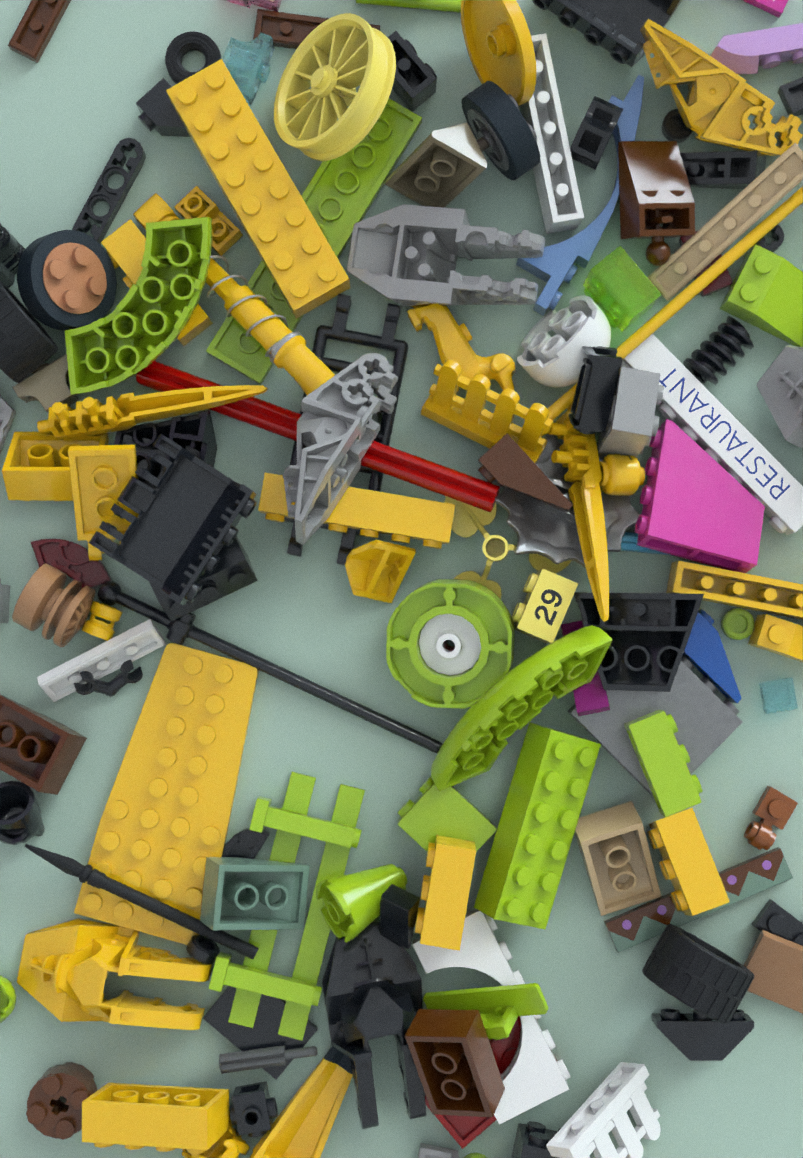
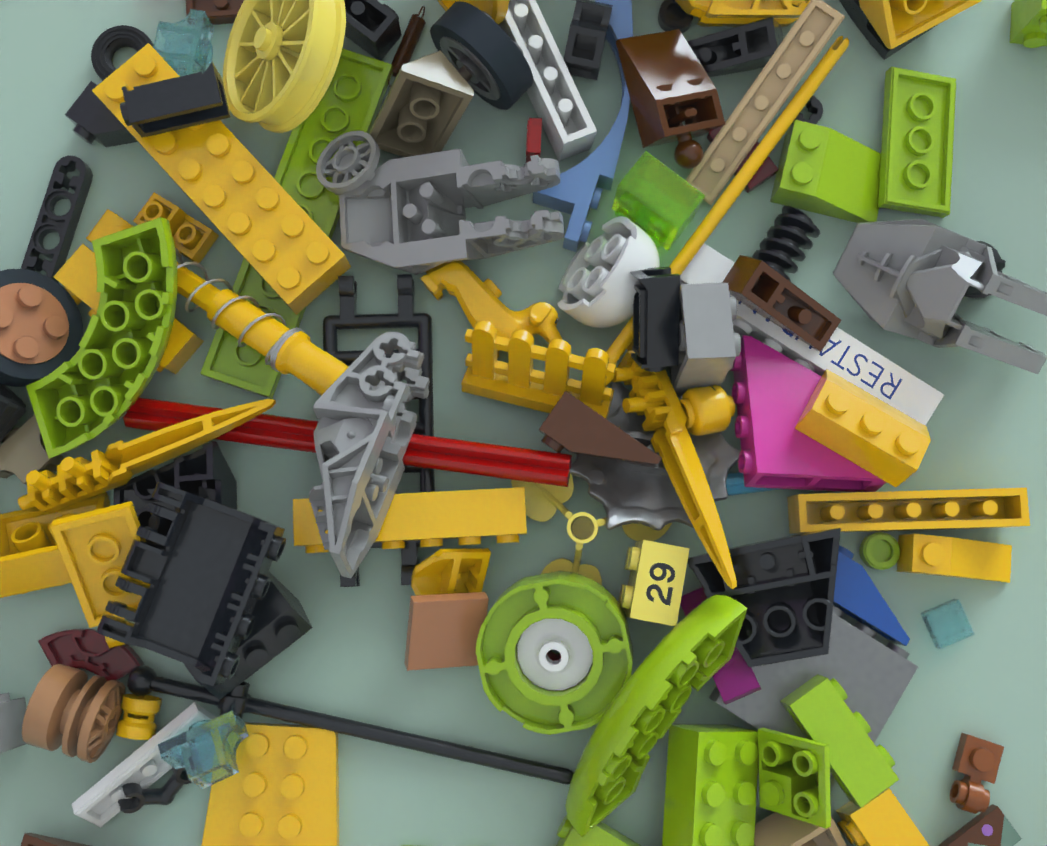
camera: 15 degrees left, 5 degrees down
none -> black window [120,62,231,138]
none -> clear light blue brick [158,711,249,789]
none -> light grey wheel [316,131,380,195]
none -> reddish brown piece [388,6,426,87]
none -> nougat tile [404,592,489,671]
none -> red tile [526,118,542,162]
none -> reddish brown slope [722,255,841,352]
none -> lime slope [758,728,831,829]
none -> yellow slope [795,369,931,487]

